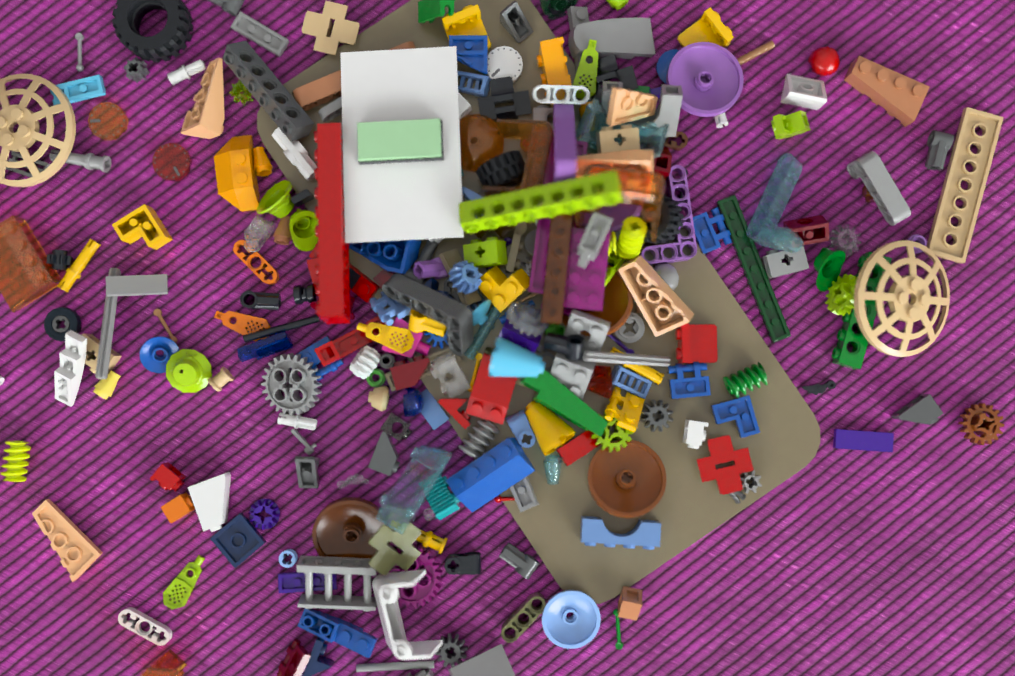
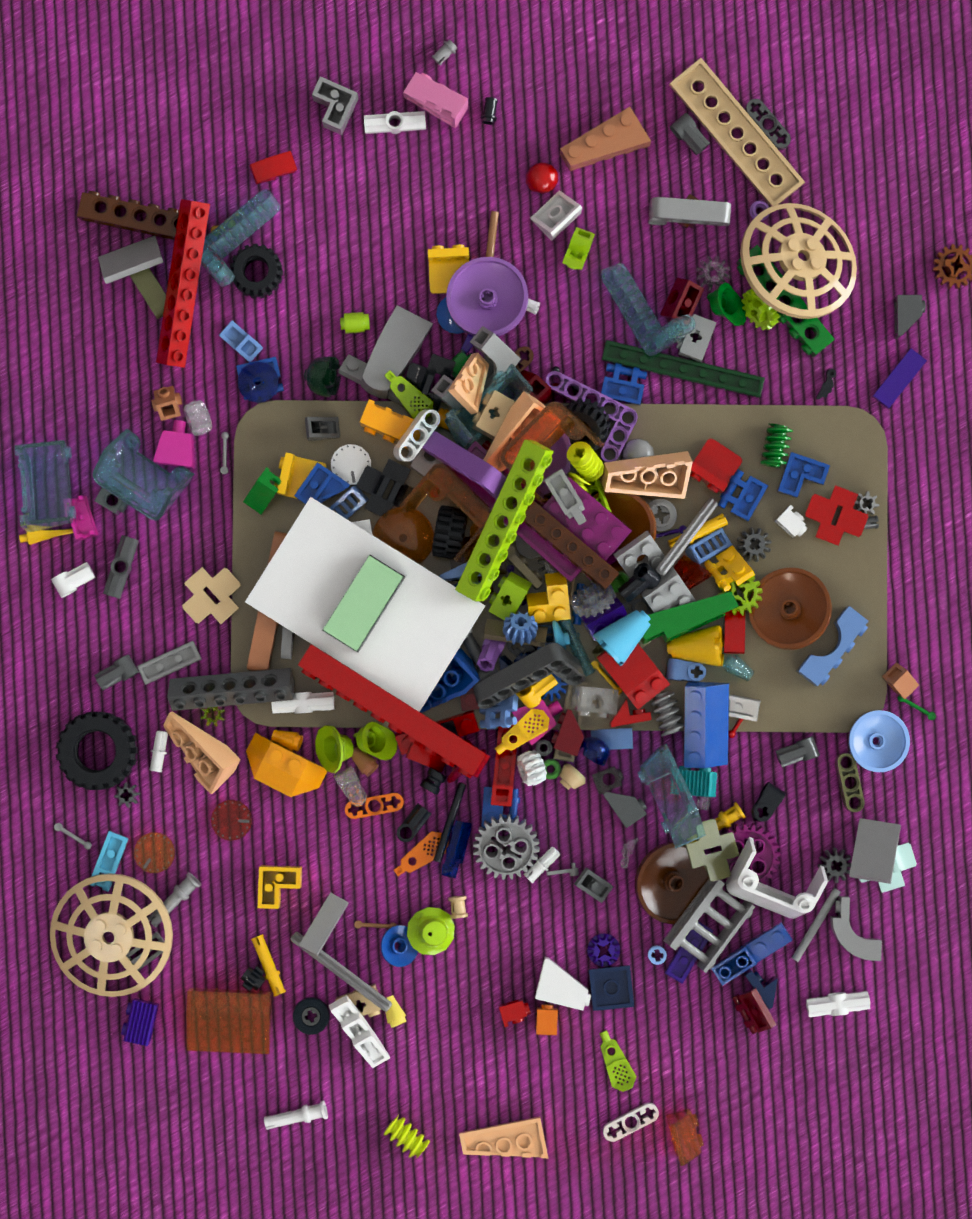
camera: 55 degrees left, 0 degrees up
black tile [290,189,314,207] -> none
none -> dark grey beam [745,99,791,150]

